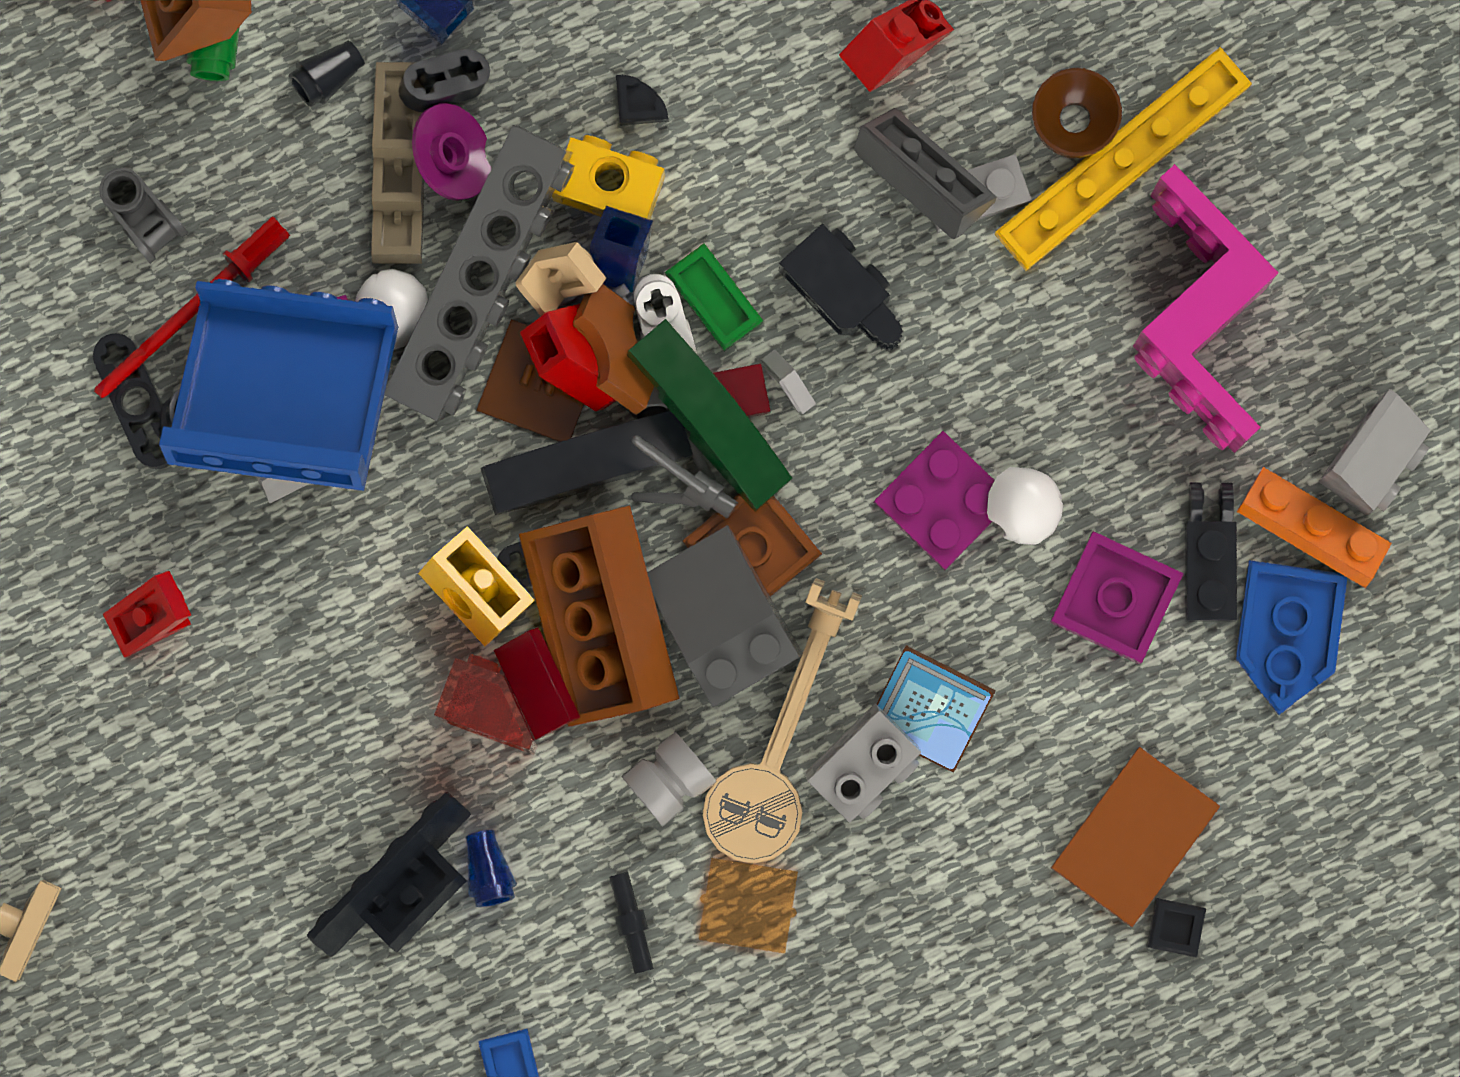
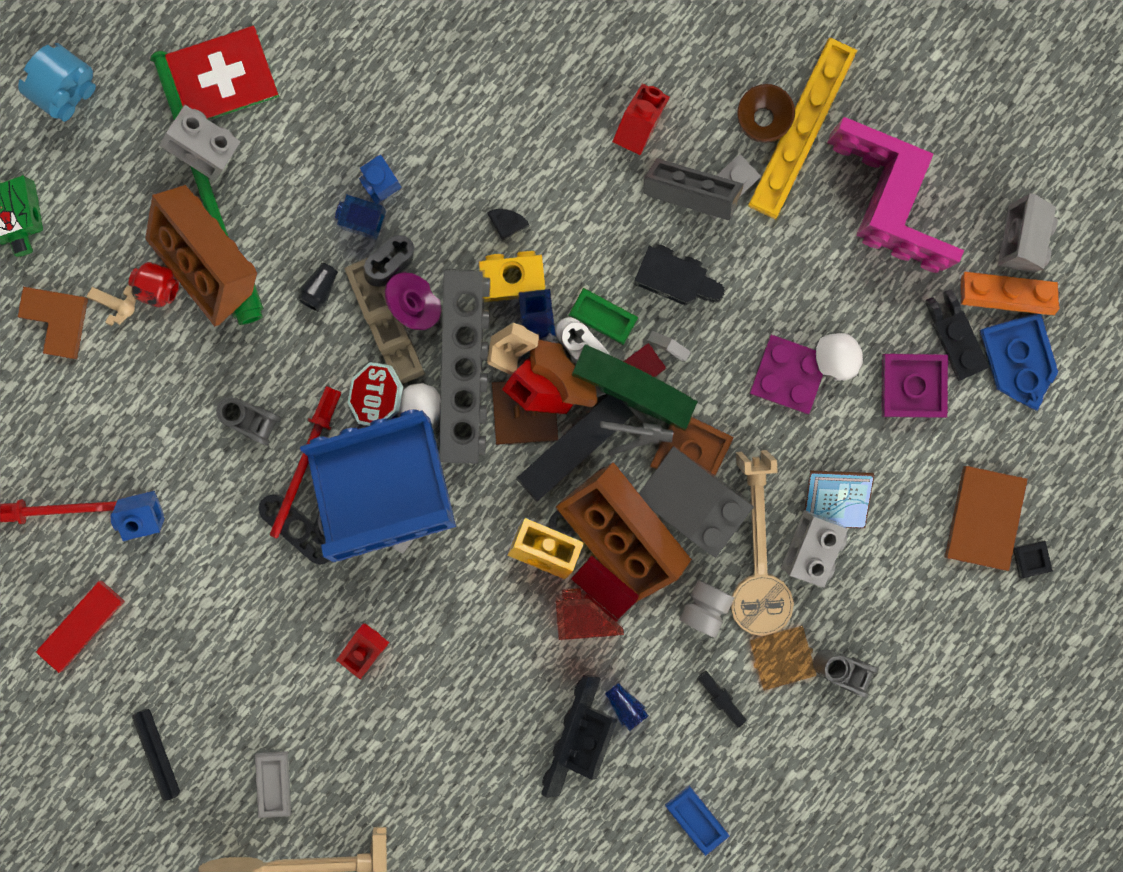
camera: 25 degrees left, 5 degrees up
none -> piece [348,362,403,426]
none -> dark grey piece [813,649,879,698]

